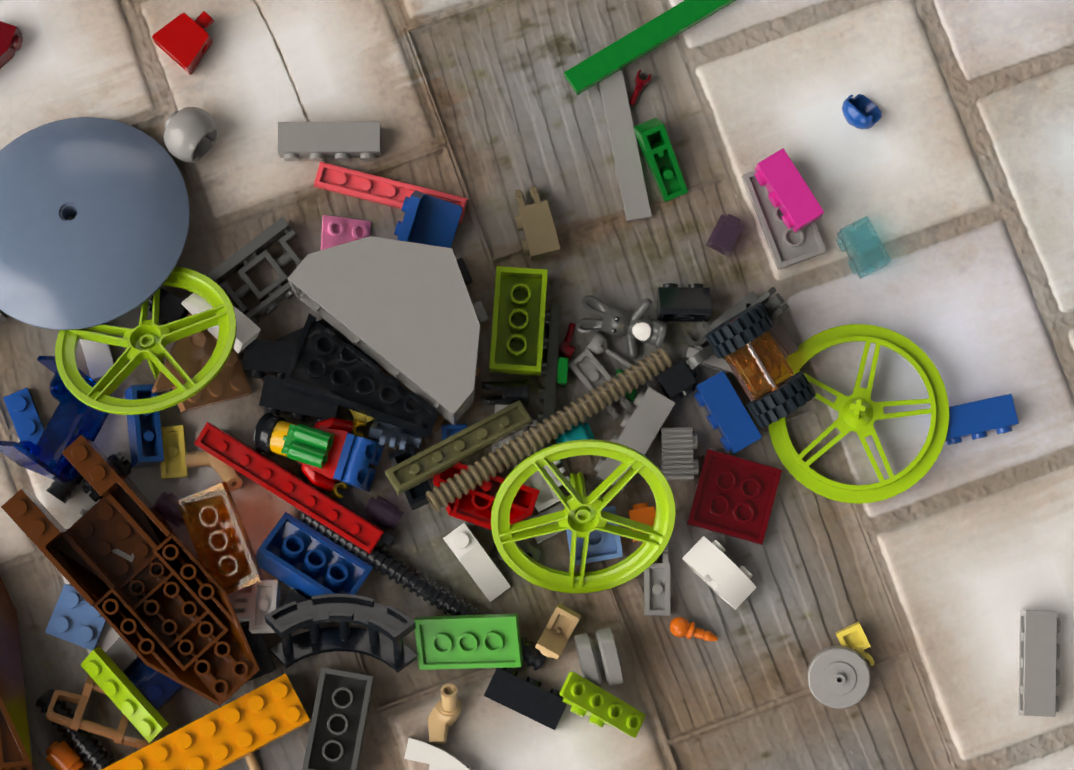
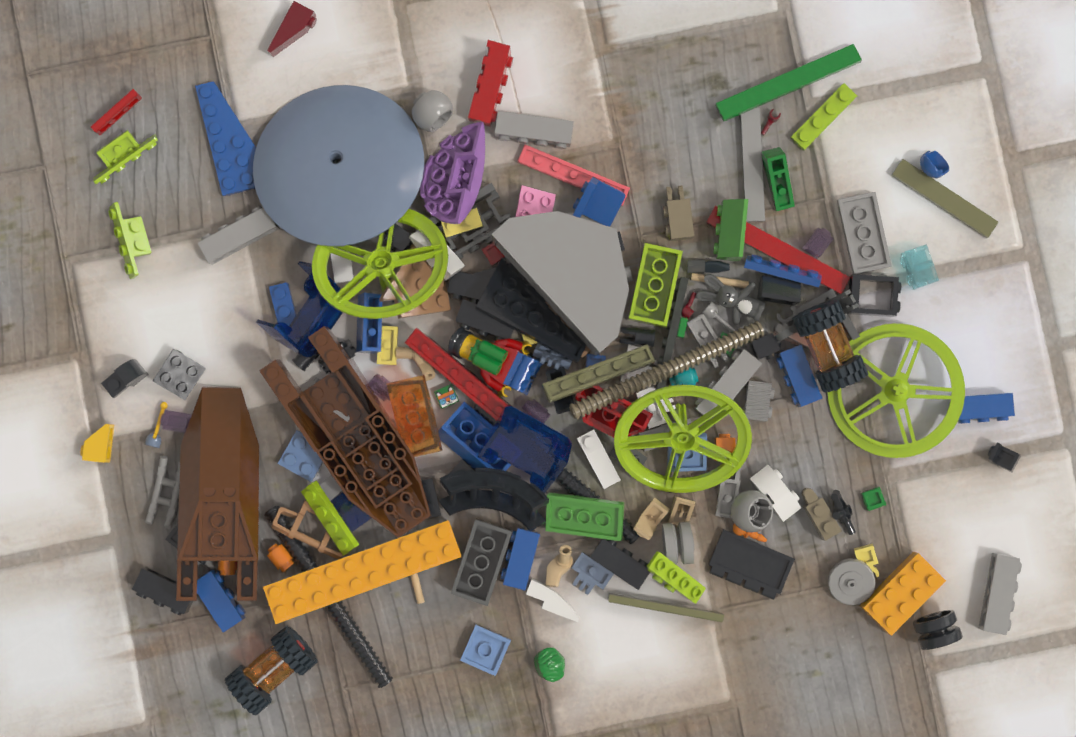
camera: 20 degrees right, 5 degrees up
red torso [152,11,214,75] -> none
white hinge [234,580,280,634] -> none
dark red plate [687,449,782,545] -> none
dark pink brick [754,148,824,233] -> none
none -> medium lavender brick [420,122,485,224]
none -> tile [434,384,459,409]
none -> light yellow plate [441,208,482,237]
none -> red wedge [468,40,514,127]
none -> clear blue windscreen [477,406,572,494]
none -> red tile [481,242,505,266]
none -> blue brick [501,527,540,590]
none -> sand blue hinge [571,552,614,595]
none -> olive tile [608,593,724,622]
none -> tan slope [668,496,695,527]
none -> piece [687,259,730,273]
none -> tan bar [691,273,749,288]
none -> red tile [706,205,850,294]
none -> black hinge [708,529,795,600]
none -> bright green slope [713,199,748,261]
none -> light grey wheel [731,490,773,532]
none -> blue plate [744,255,822,287]
none -> lime plate [790,83,857,151]
none -> dark tan hinge [801,488,842,541]
none -> black piece [831,490,856,535]
none -> black window [847,274,902,317]
none -> light orange brick [859,552,946,636]
none -> green tile [861,487,886,511]
none -> olive tile [891,159,998,238]
none -> black wheel [913,610,963,650]
none -> black bracket [988,442,1021,473]

